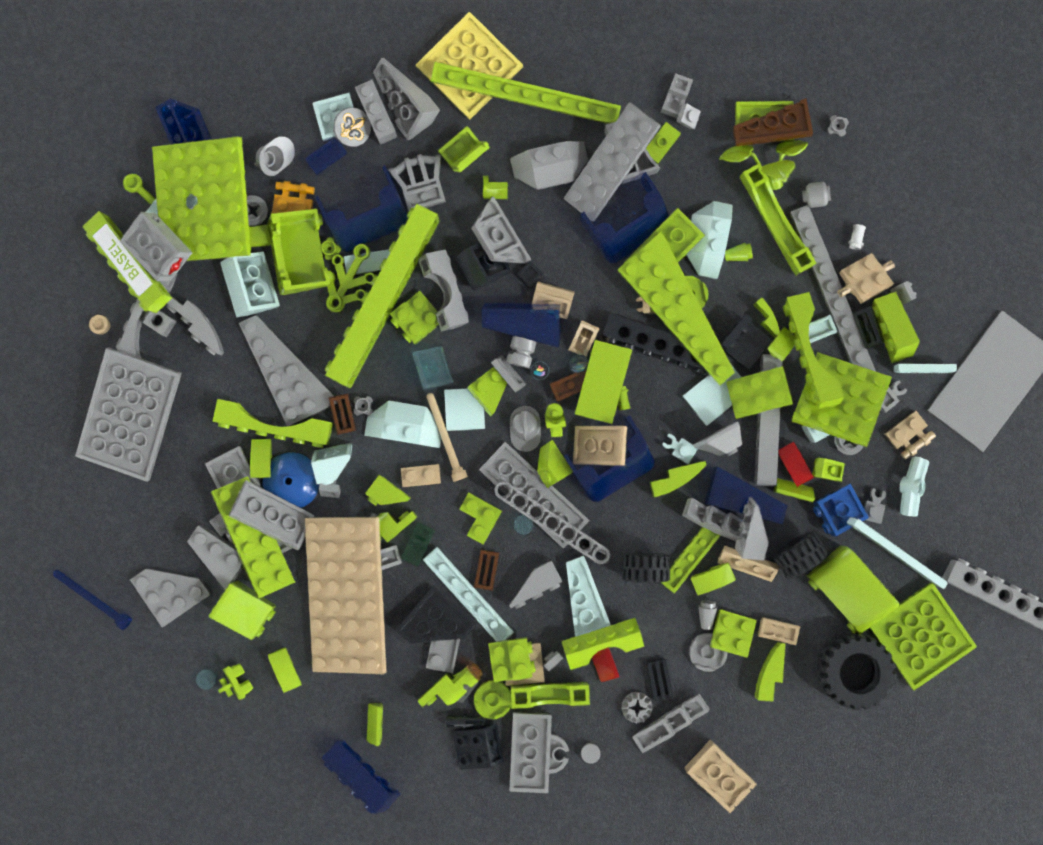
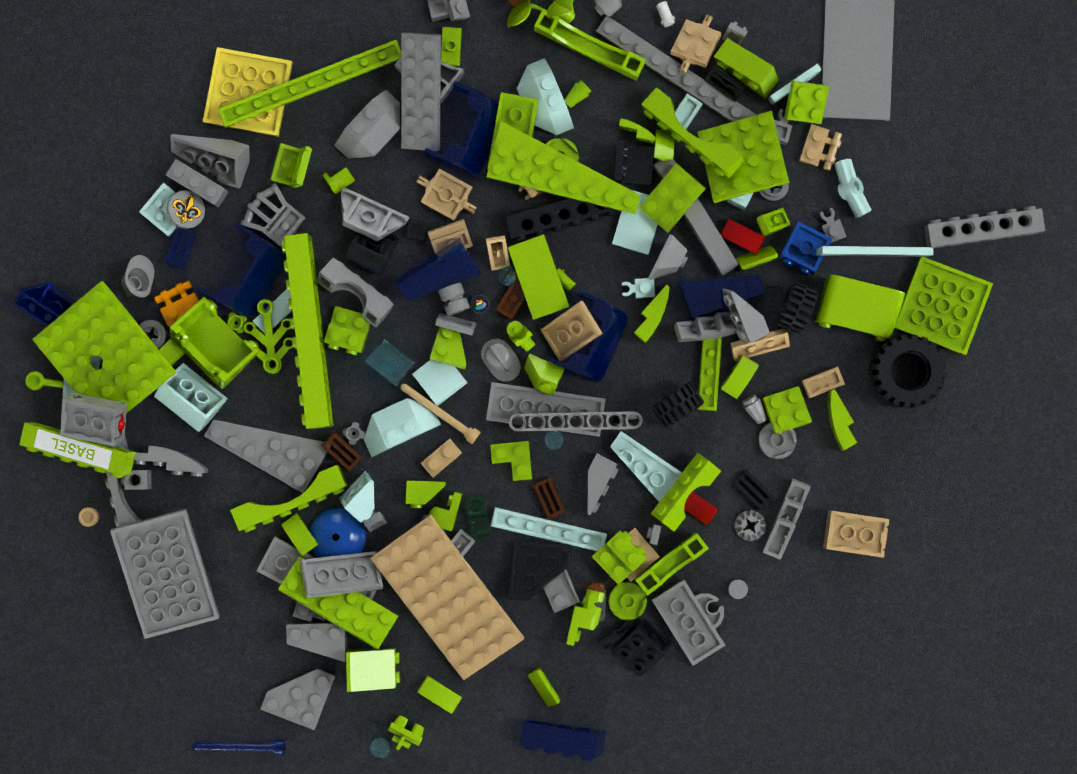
camera: 30 degrees left, 0 degrees up
none -> tan plate [416,169,477,221]
none -> lime plate [784,80,829,124]

